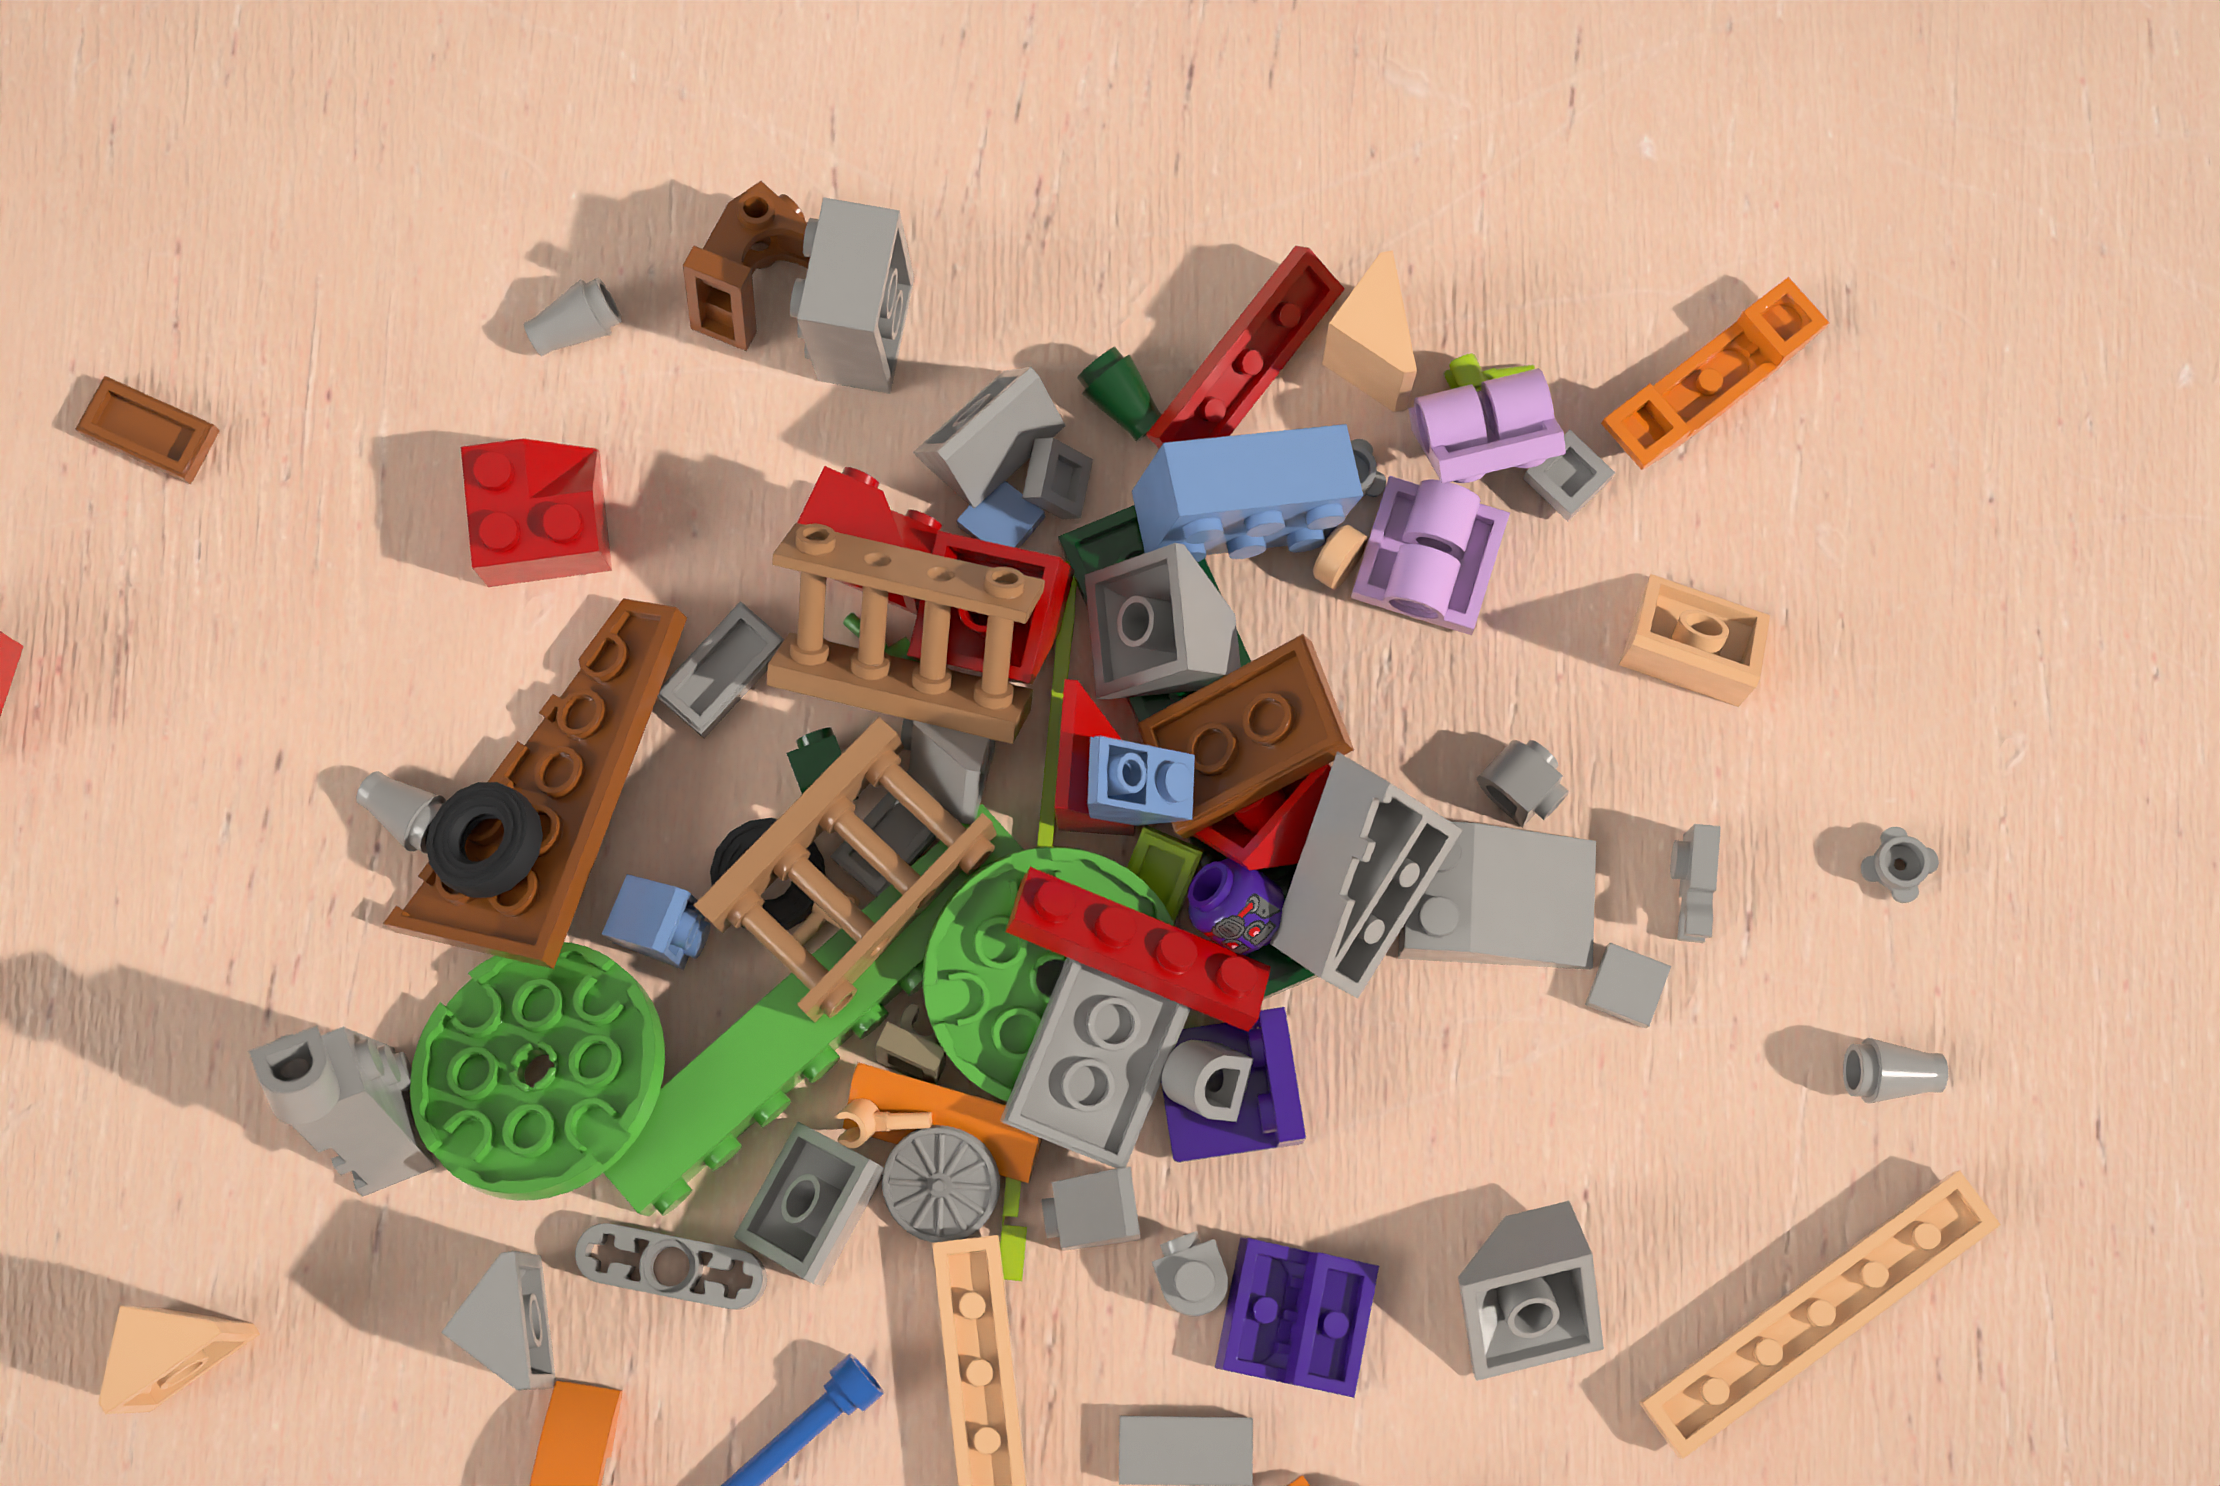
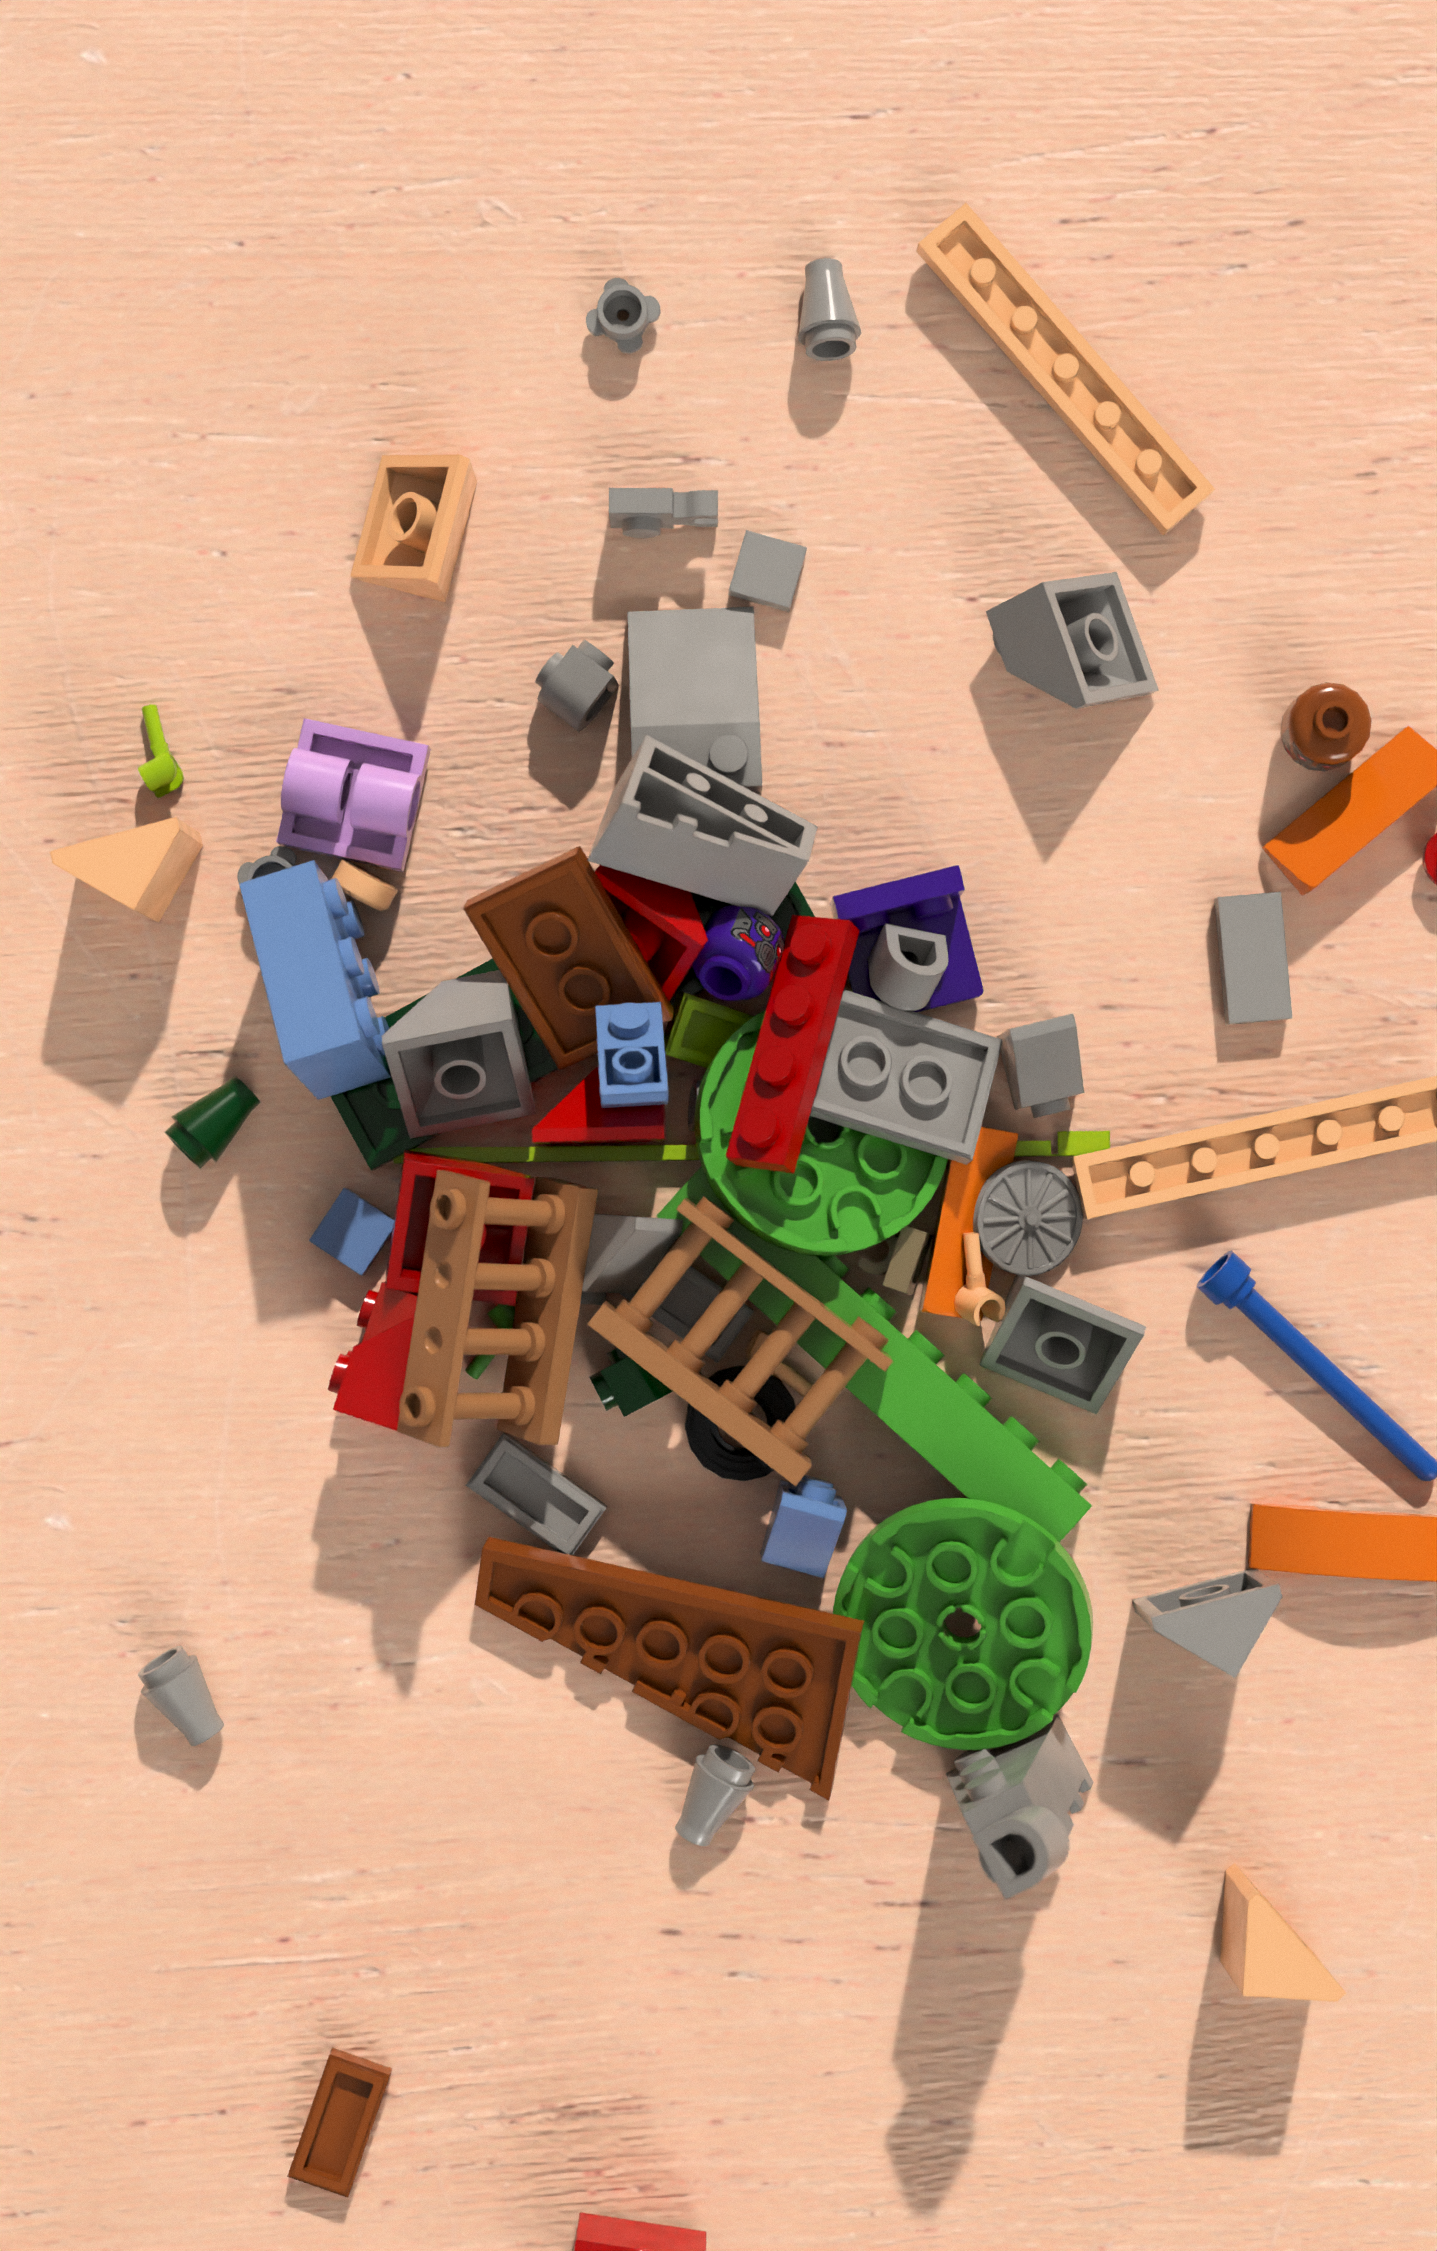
camera: 100 degrees left, 10 degrees up
black tyre [426,782,543,898] -> none
red slope [460,438,612,587] -> none
light grey beam [575,1223,767,1310] -> none
dark orange tile [683,181,810,351] -> none
light grey brick [790,197,914,394] -> none
light grey slope [913,367,1065,508] -> none
light grey plate [1022,438,1093,519] -> none
red plate [1146,245,1345,449] -> none
light grey plate [1152,1231,1228,1316] -> none
dark purple slope [1215,1237,1379,1398] -> none
lavender plate [1409,368,1566,484] -> none
light grey plate [1523,430,1615,521] -> none
orange slope [1601,277,1830,470] -> none

